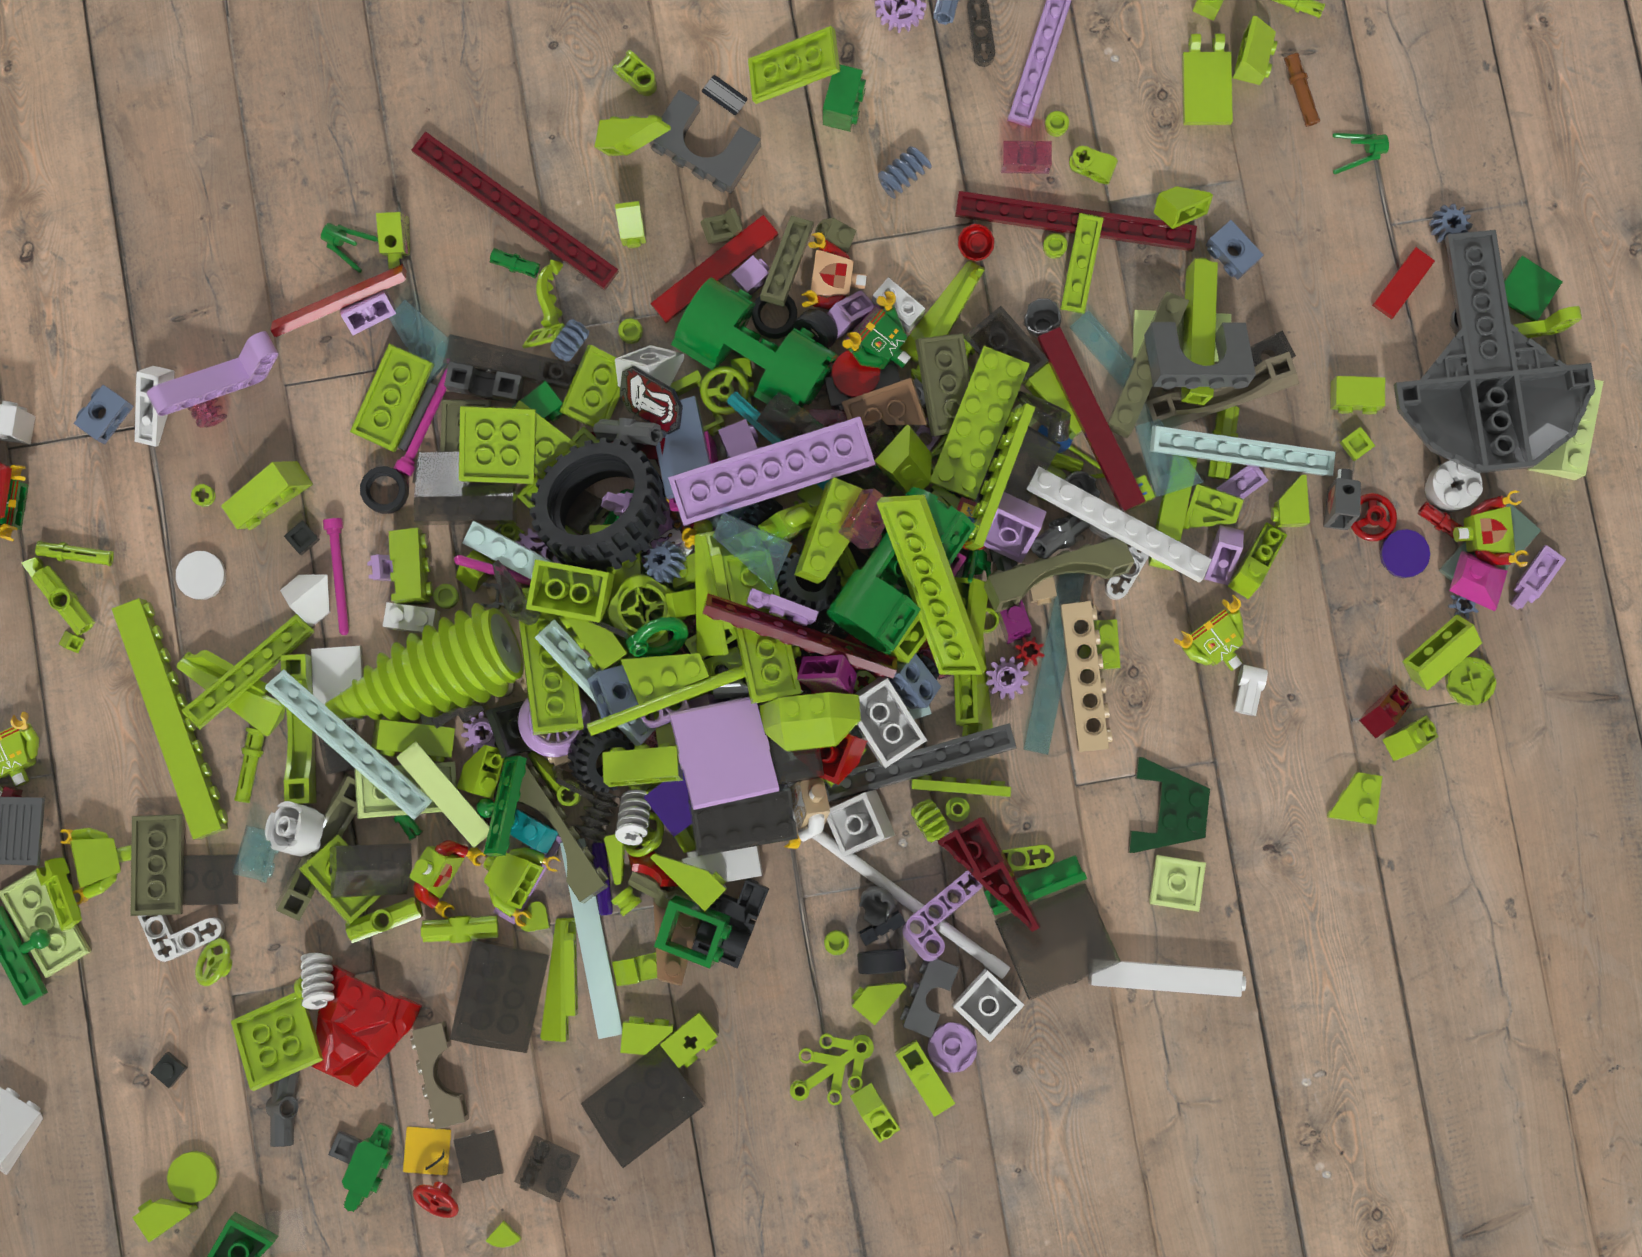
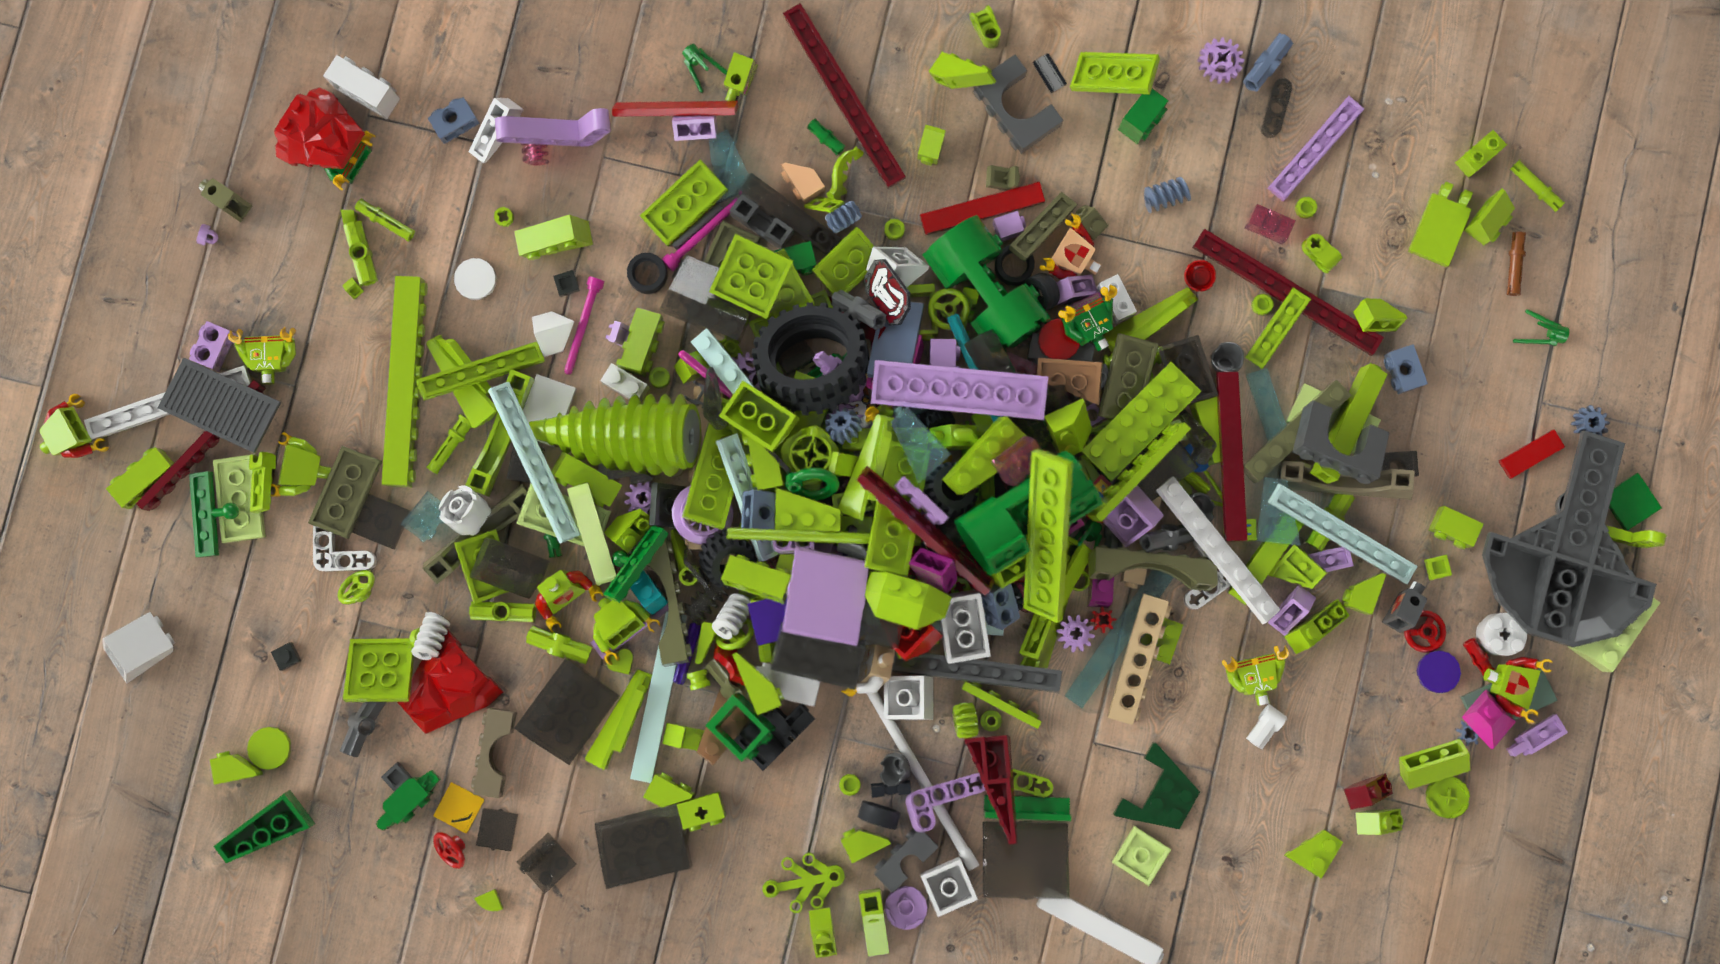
camera: 25 degrees right, 0 degrees up
none -> light nougat slope [781,163,825,204]

